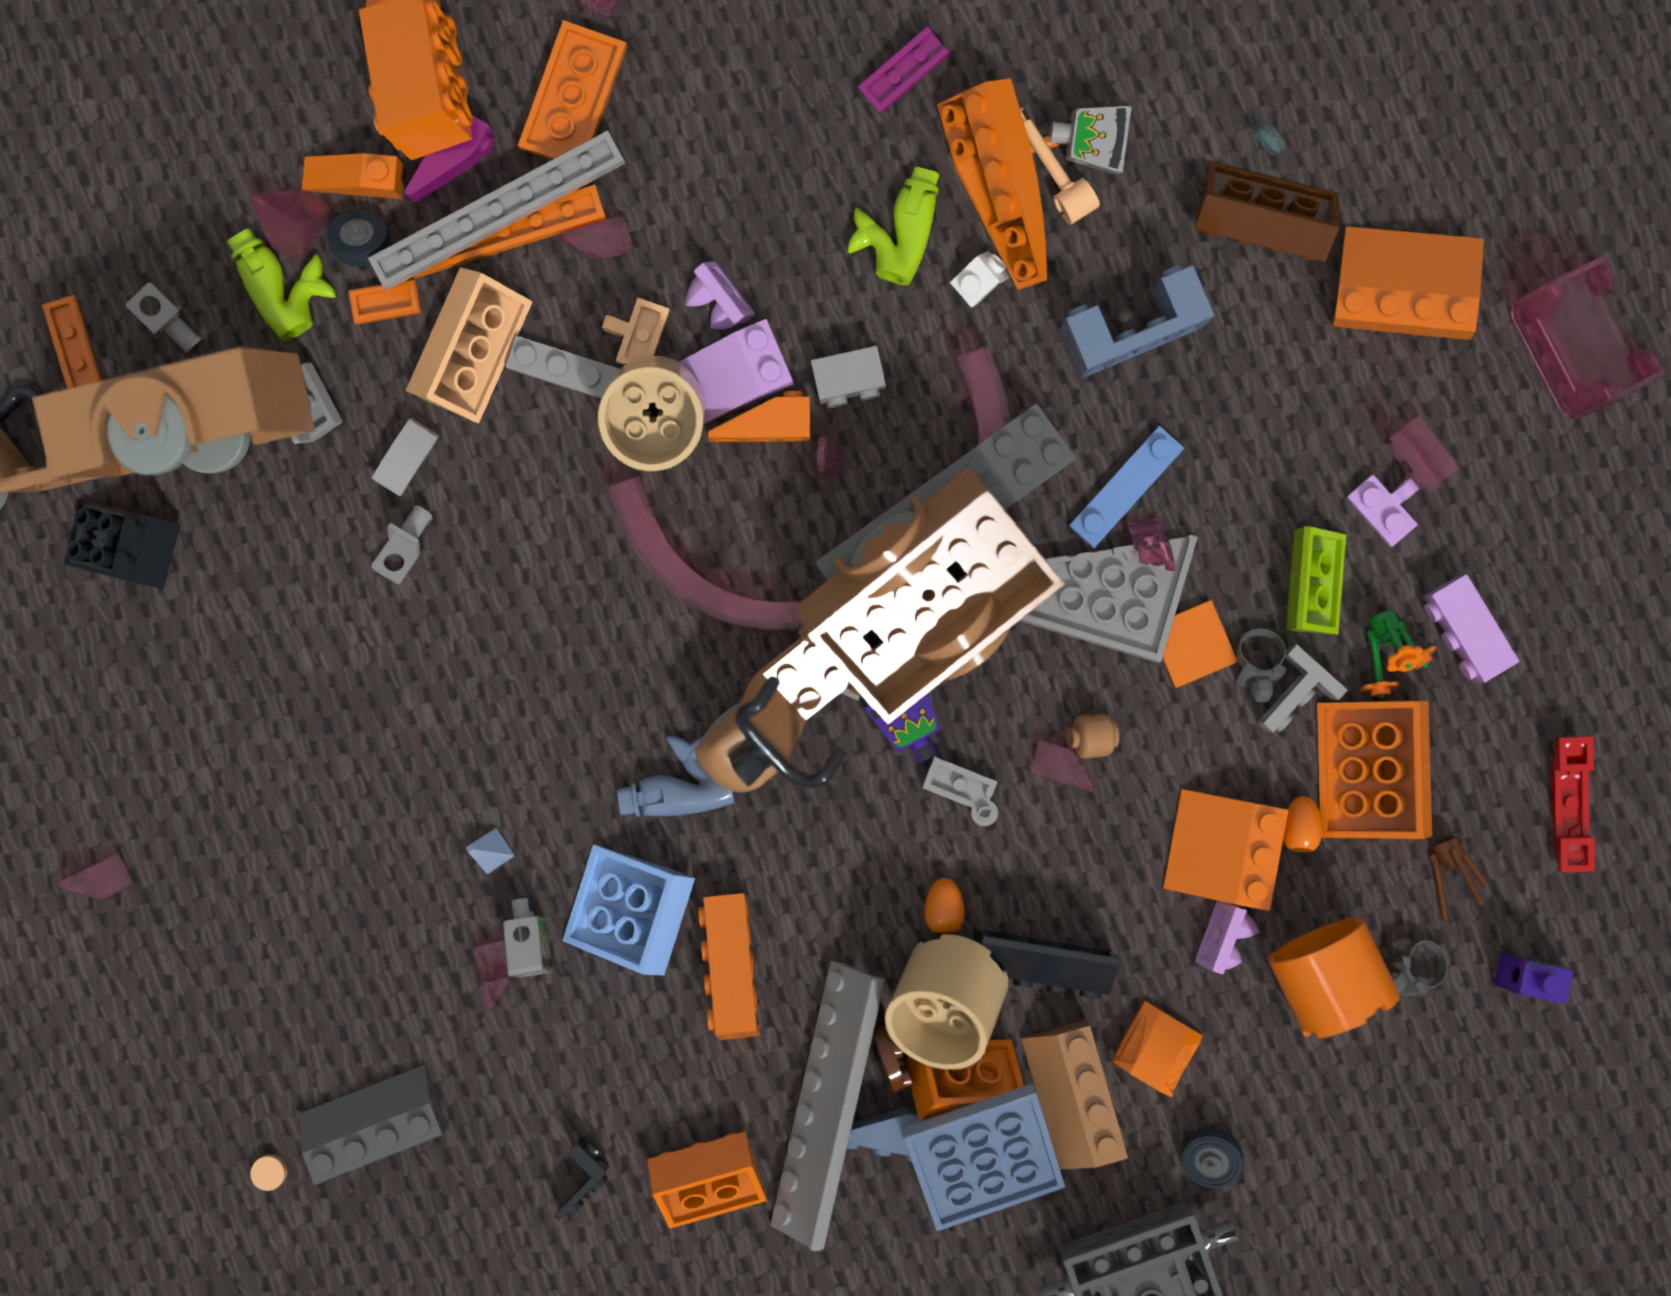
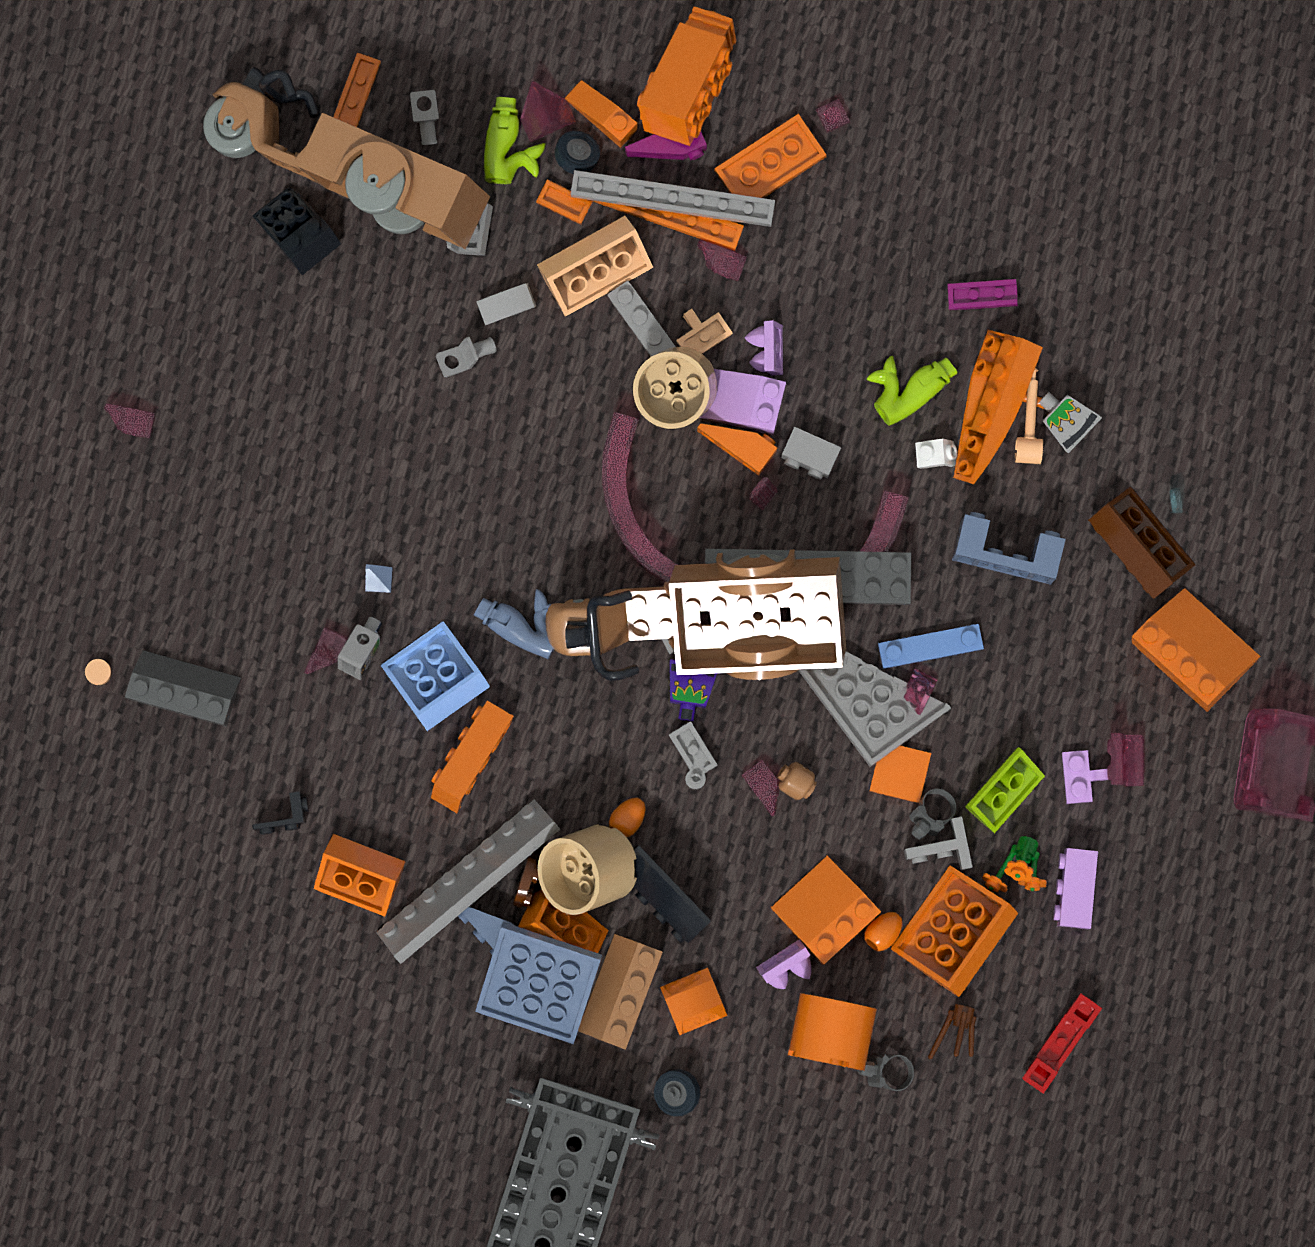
camera: 35 degrees right, 5 degrees down
dark purple torso [1494,952,1573,1004] -> none

